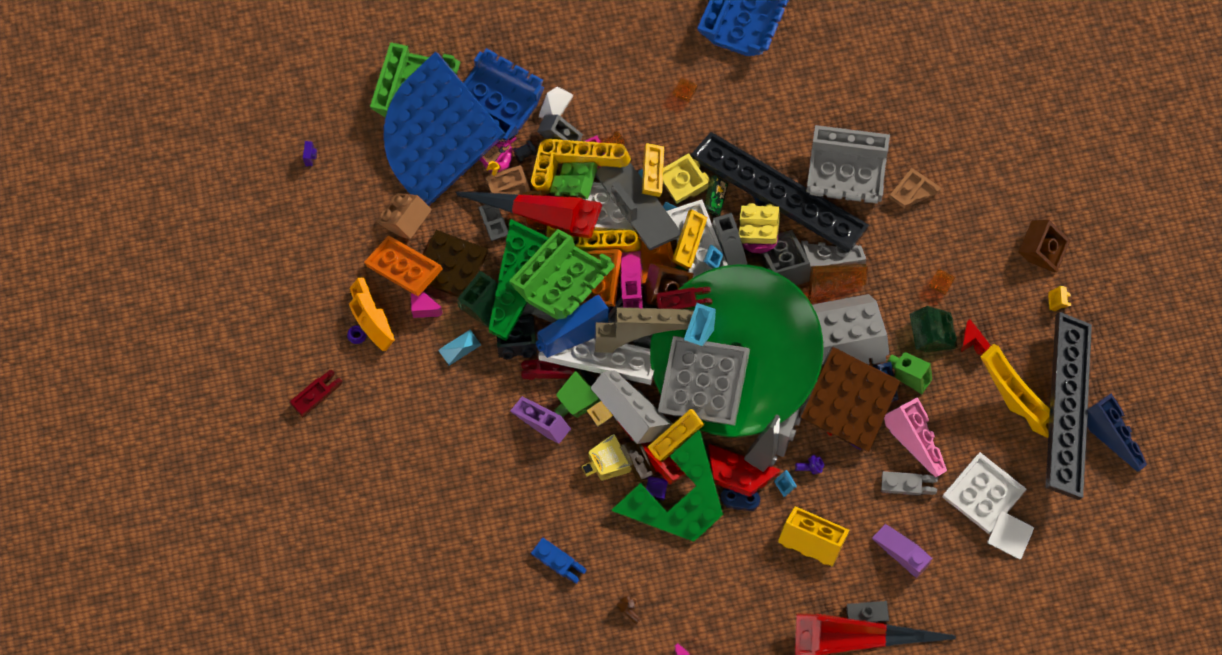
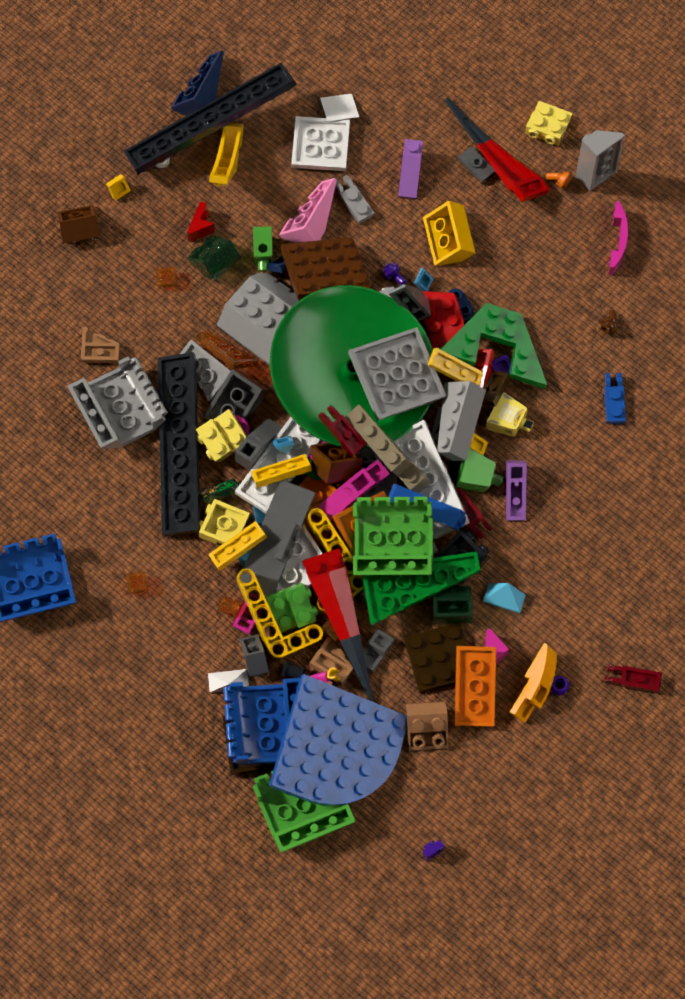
camera: 130 degrees left, 0 degrees up
medium azure slope [684,303,716,346] -> none

